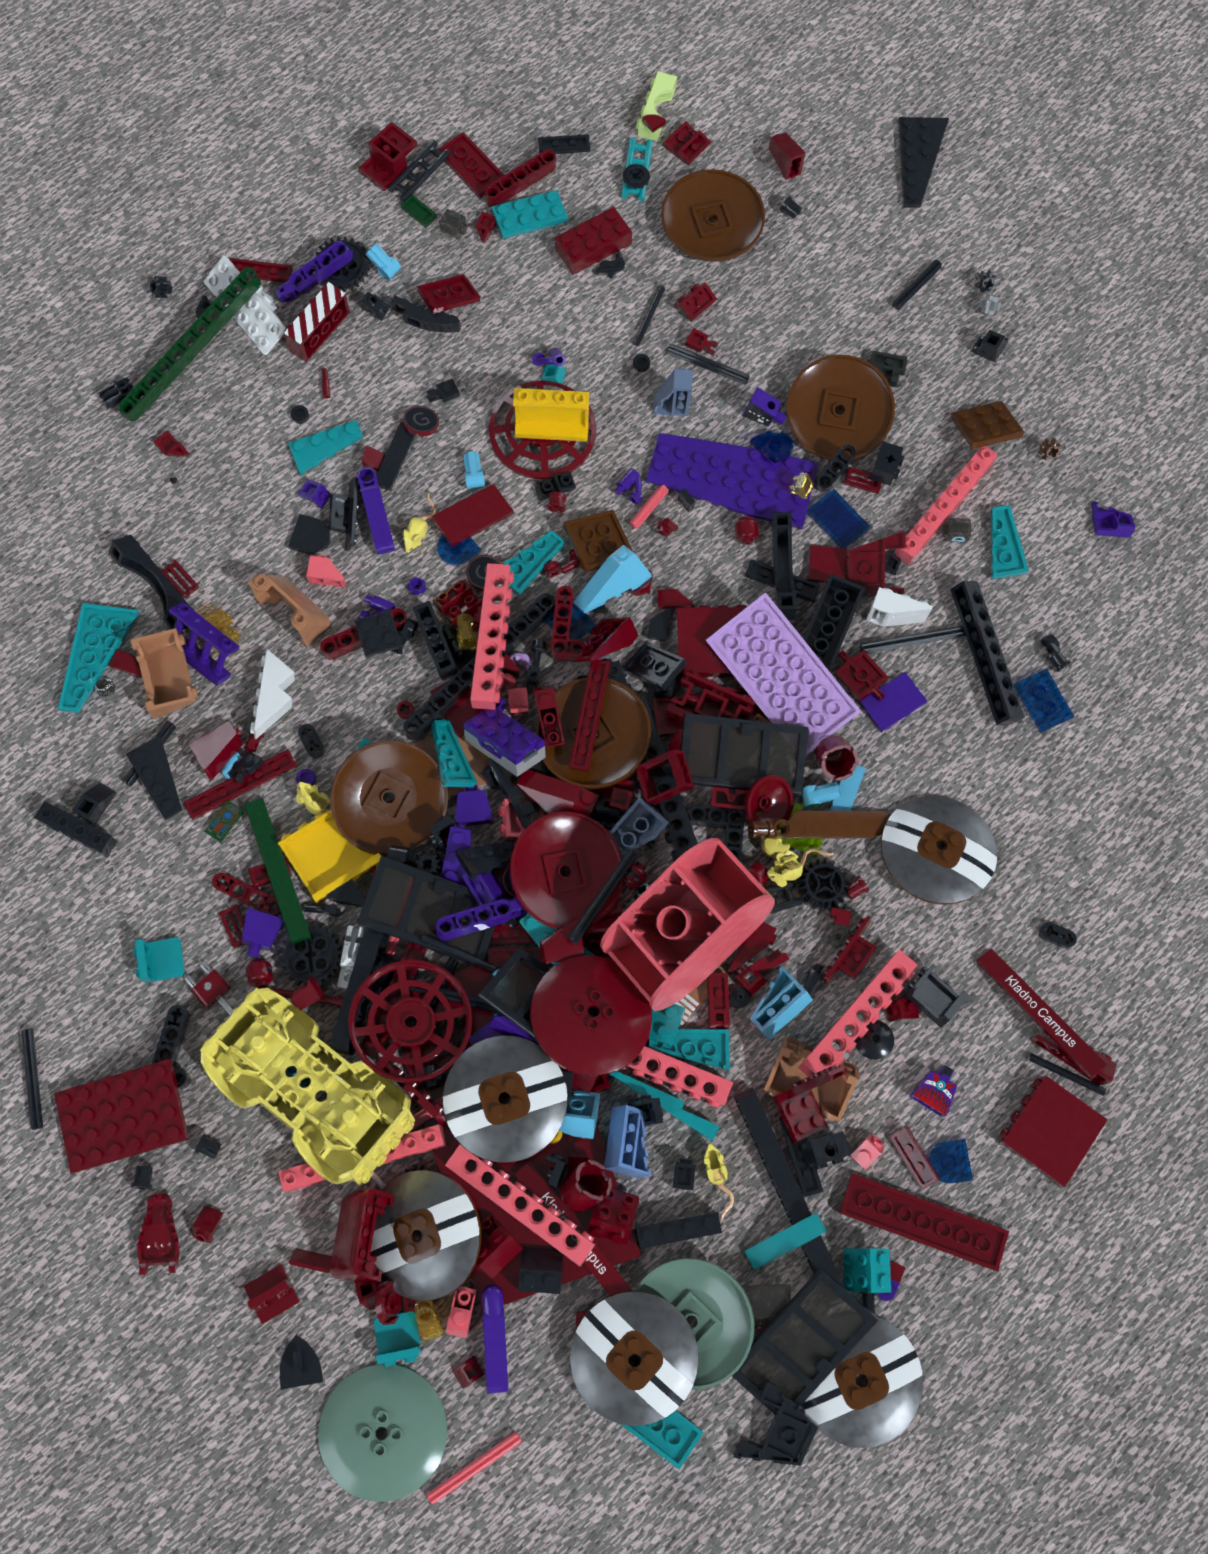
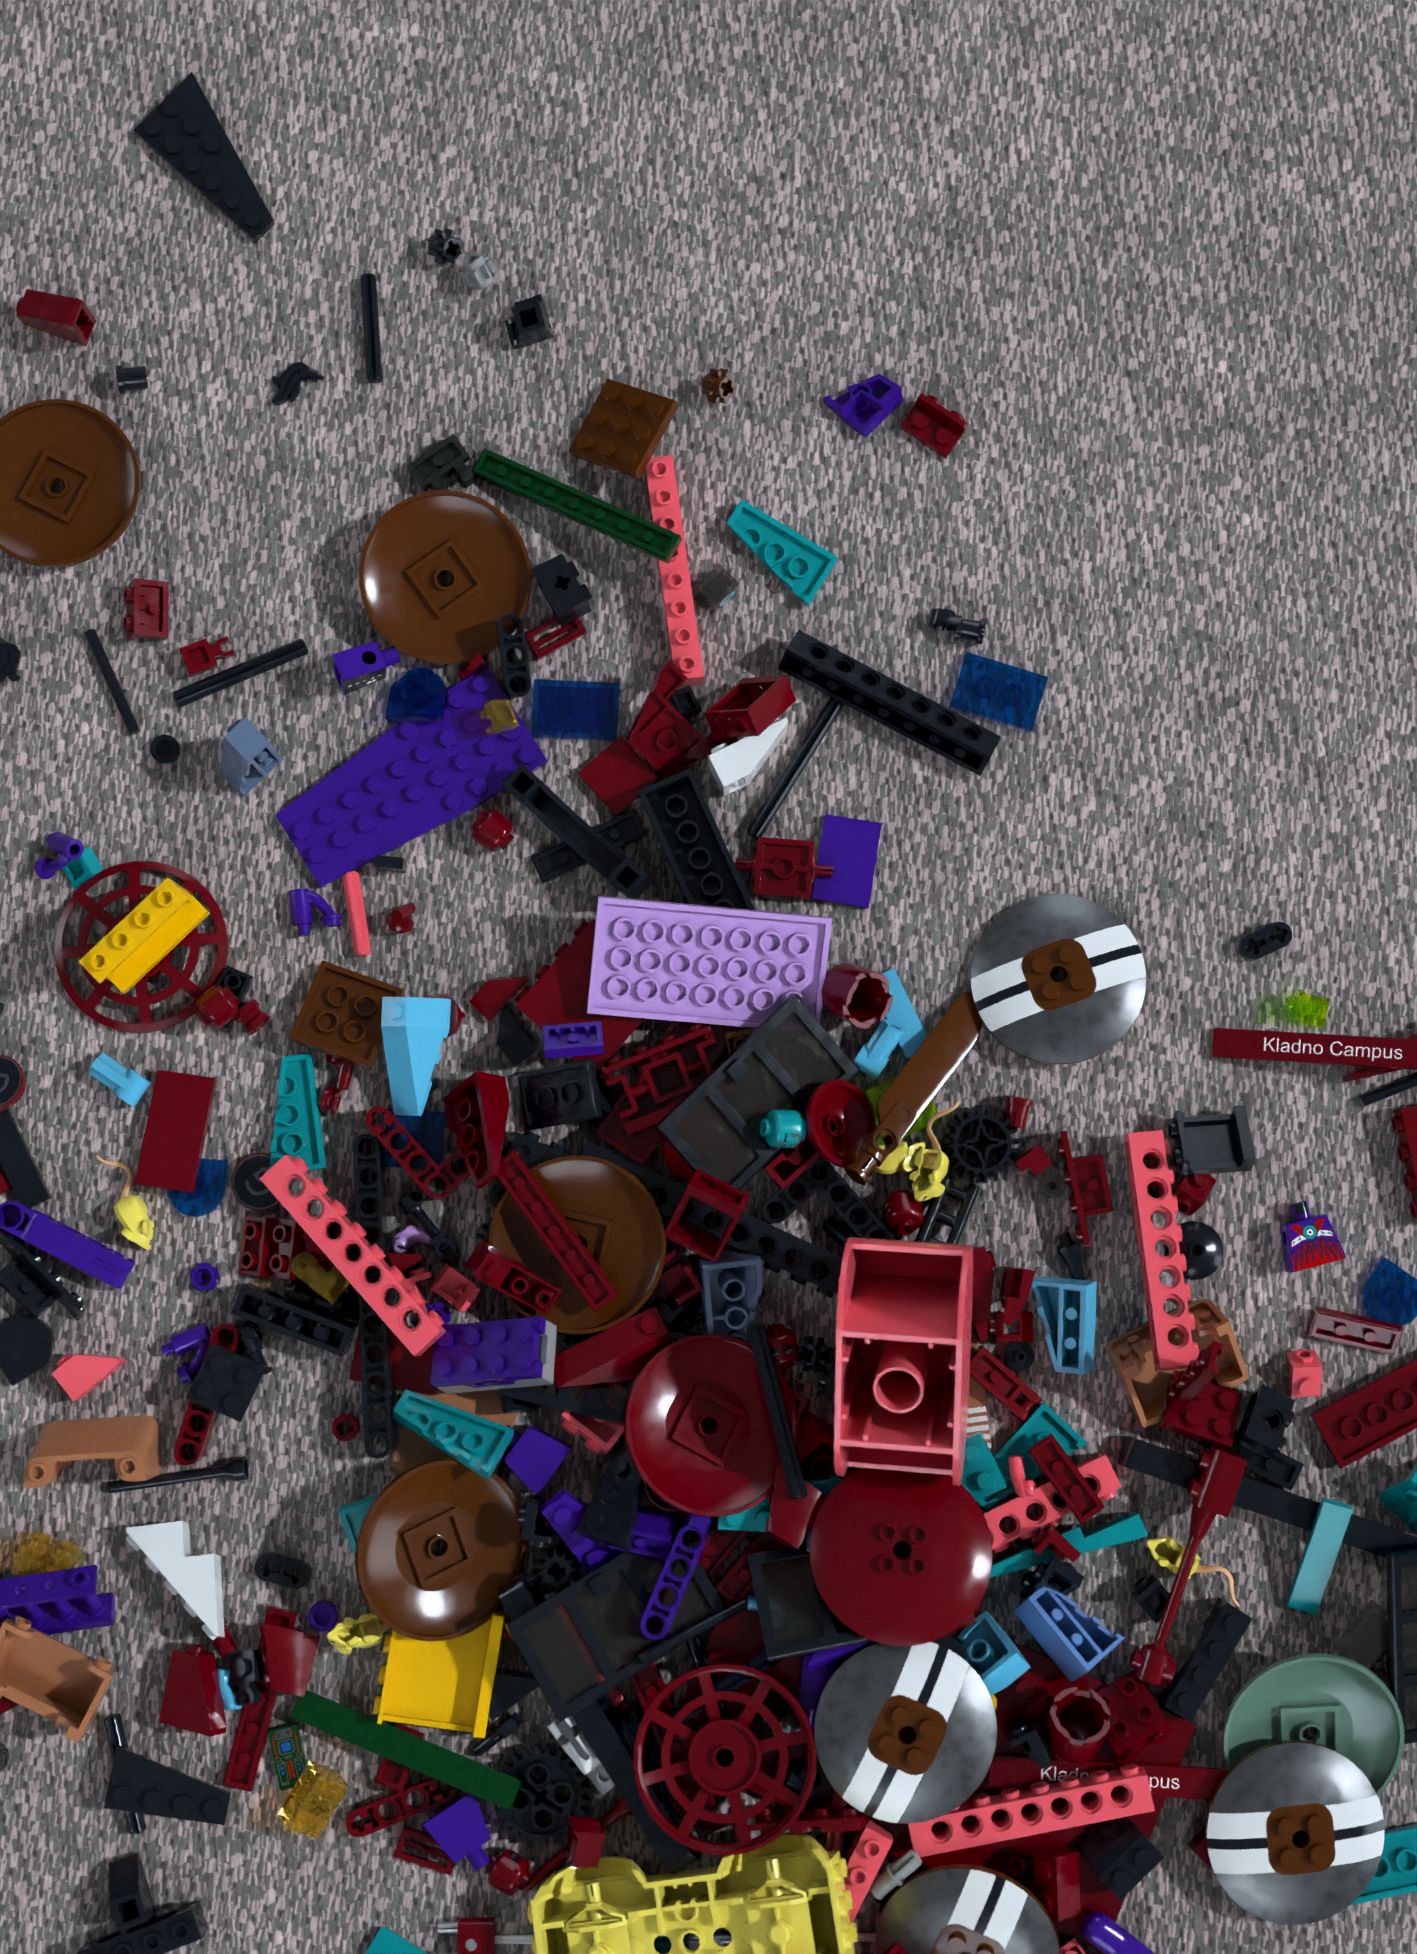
camera: 45 degrees left, 10 degrees up
none -> black piece [106,1456,249,1493]
none -> dark red head [195,985,240,1028]
none -> dark red slope [259,1622,320,1697]
none -> black piece [272,362,324,406]
none -> clear yellow brick [278,1761,349,1839]
none -> dark red tile [457,653,486,681]
none -> dark green tile [472,448,682,564]
none -> dark purple bracket [543,1021,604,1059]
none -> dark red window [704,675,796,738]
none -> teal head [760,1109,807,1148]
none -> light grey axle [870,1850,922,1900]
none -> dark red bracket [900,393,968,459]
none -> coral arm [1008,1455,1035,1498]
none -> dark red tile [1027,1433,1105,1525]
none -> dark red bracket [1031,1525,1081,1563]
none -> dark red bar [1129,1446,1247,1685]
none -> clear neon green bracket [1285,990,1330,1028]

